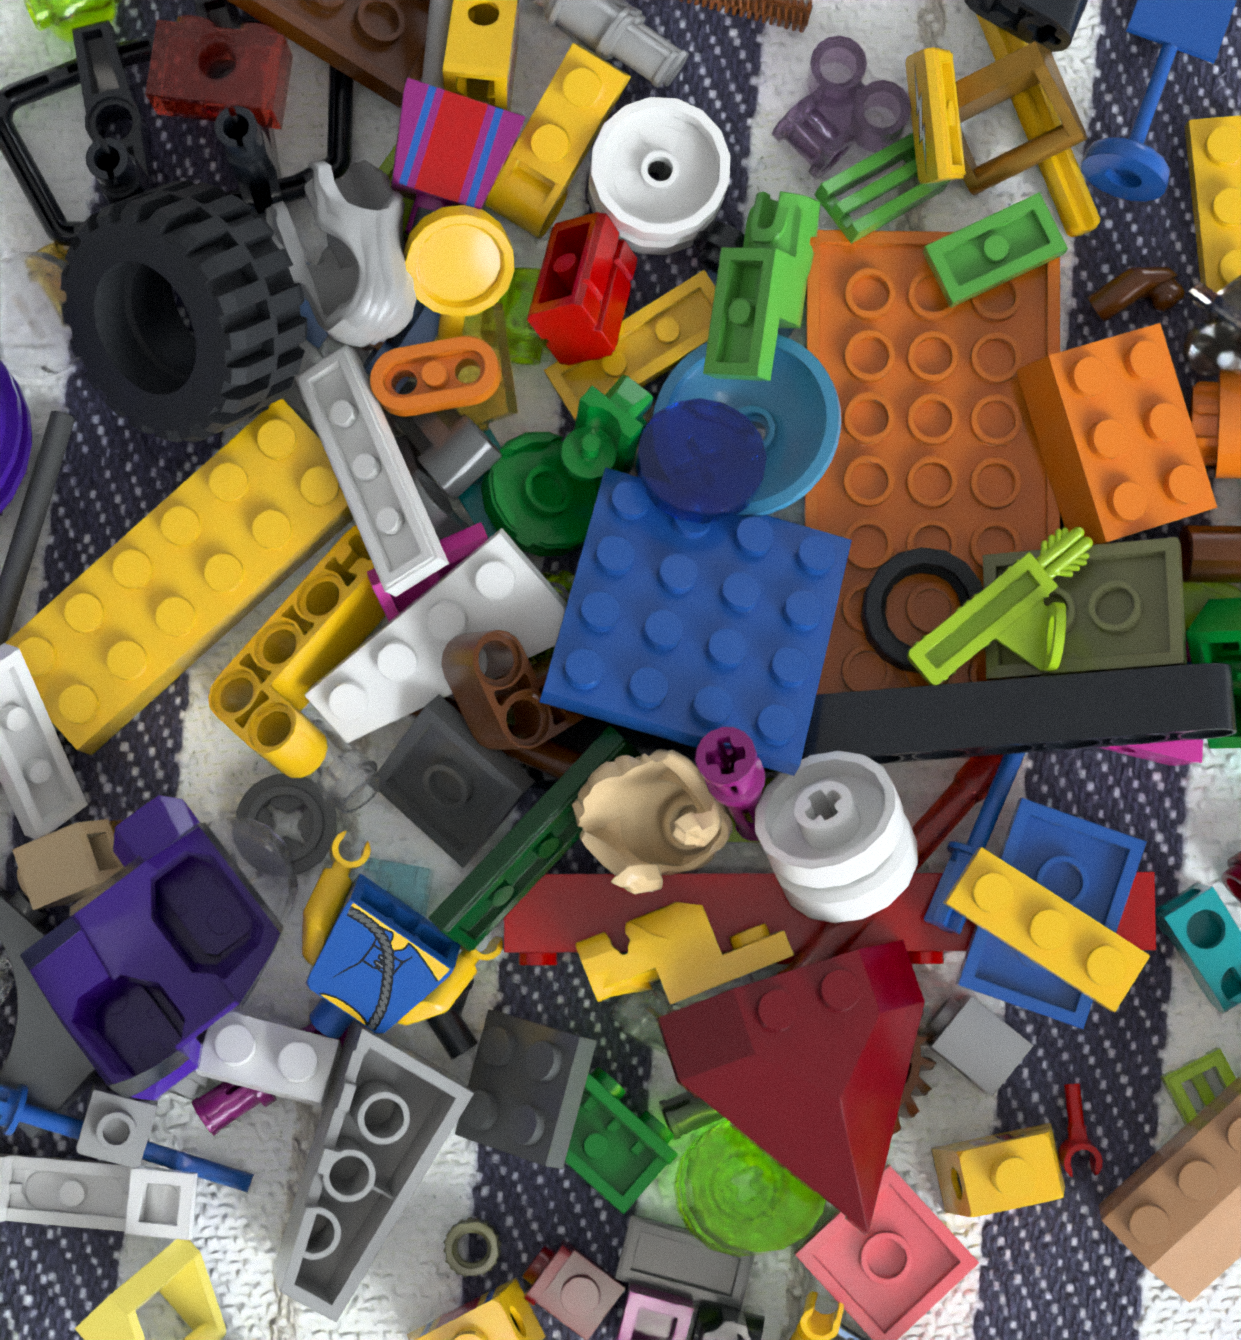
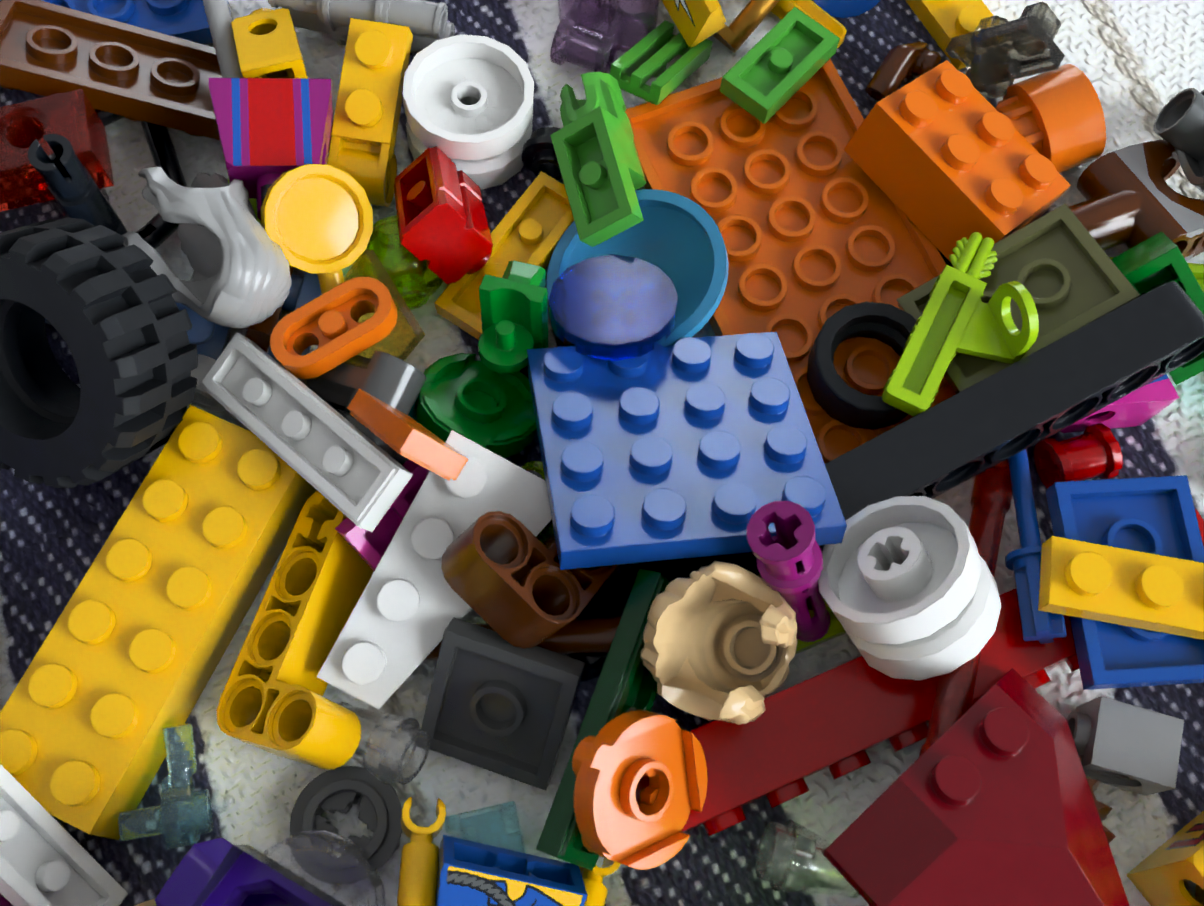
camera: 30 degrees left, 15 degrees down
yellow plate [575,902,794,1005] -> none
none -> clear light blue piece [118,723,213,849]
none -> orange tile [347,388,468,481]
none -> orange plate [572,710,708,870]
none -> red bush [1034,423,1123,489]

